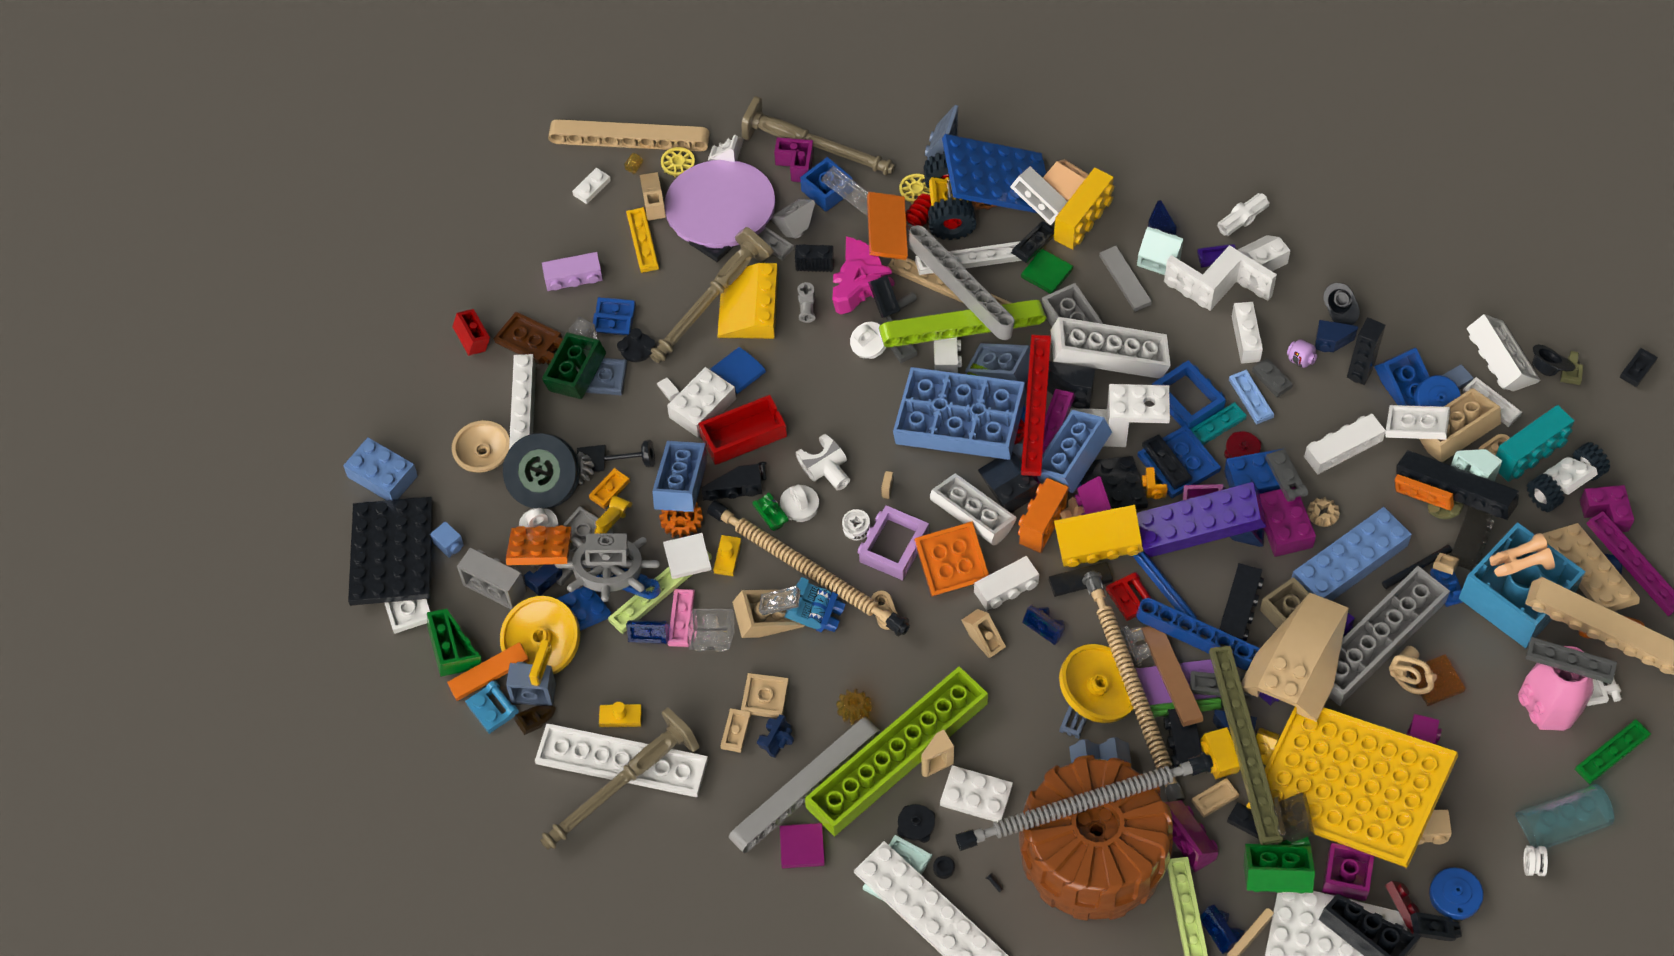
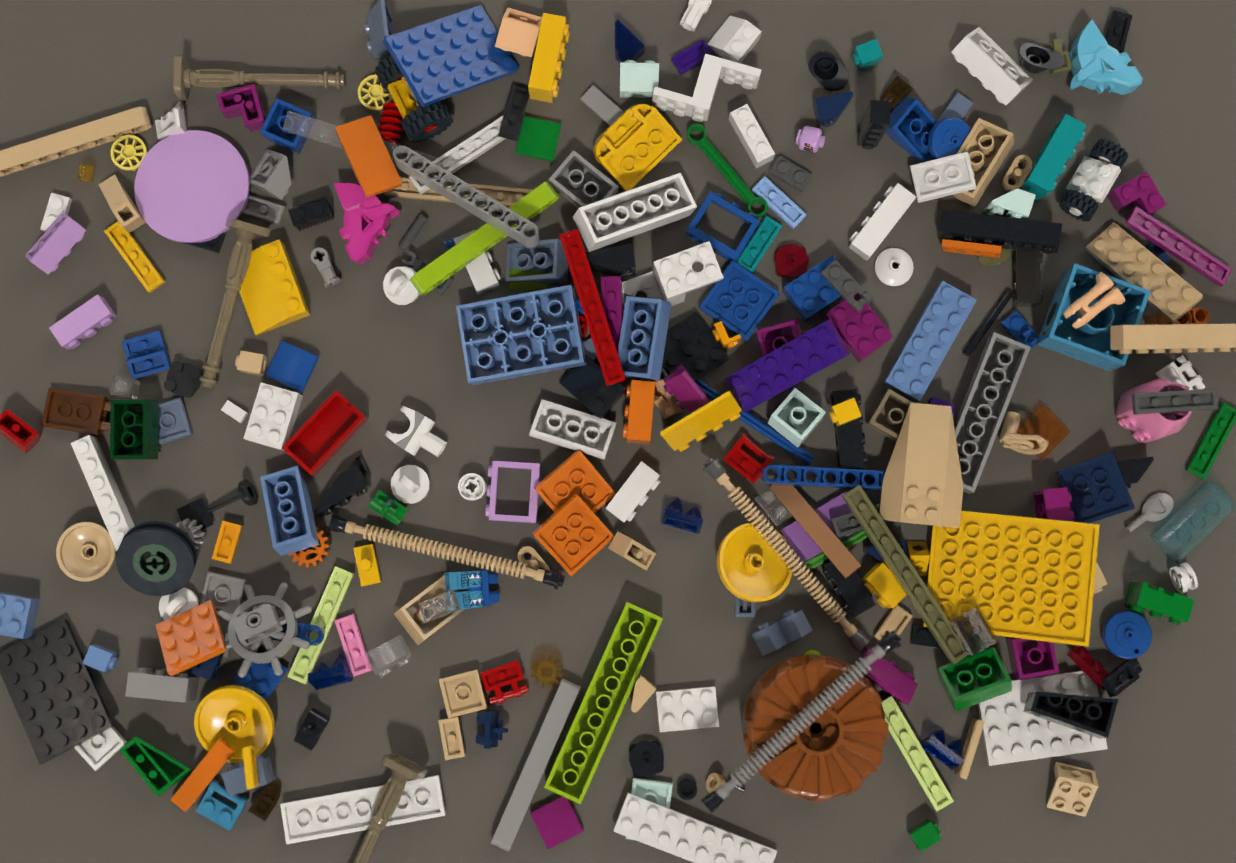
camera: 25 degrees left, 25 degrees up
yellow piece [594,496,632,533] -> none
yellow tile [599,702,642,727] -> none
white tile [663,533,711,579] -> none
black tile [868,275,900,318] -> none
tan tile [882,471,893,499] -> none
white brick [1010,166,1068,225] -> none
black tile [1048,562,1113,597] -> none
black tile [1142,434,1192,490] -> none
tan gear [1307,497,1340,527] -> none
tan tile [1433,553,1459,575] -> none
white tile [1463,377,1522,427] -> none
none -> lavender brick [25,212,87,275]
none -> tan brick [235,351,268,376]
none -> black beam [294,708,330,751]
none -> red plate [480,660,529,705]
none -> orange plate [532,494,615,576]
none -> yellow plate [593,104,682,192]
none -> green piece [687,124,768,219]
none -> tan tile [706,773,726,793]
none -> light aqua brick [767,388,826,447]
none -> yellow brick [829,398,862,427]
none -> teal brick [851,39,883,70]
none -> white dish [874,248,913,286]
none -> dark brown plate [880,75,913,109]
none -> dark blue plate [1056,452,1135,523]
none -> medium azure animal [1069,19,1143,95]
none -> black slope [1118,457,1154,488]
none -> green wedge [1124,582,1194,625]
none -> light grey piece [1125,493,1174,533]

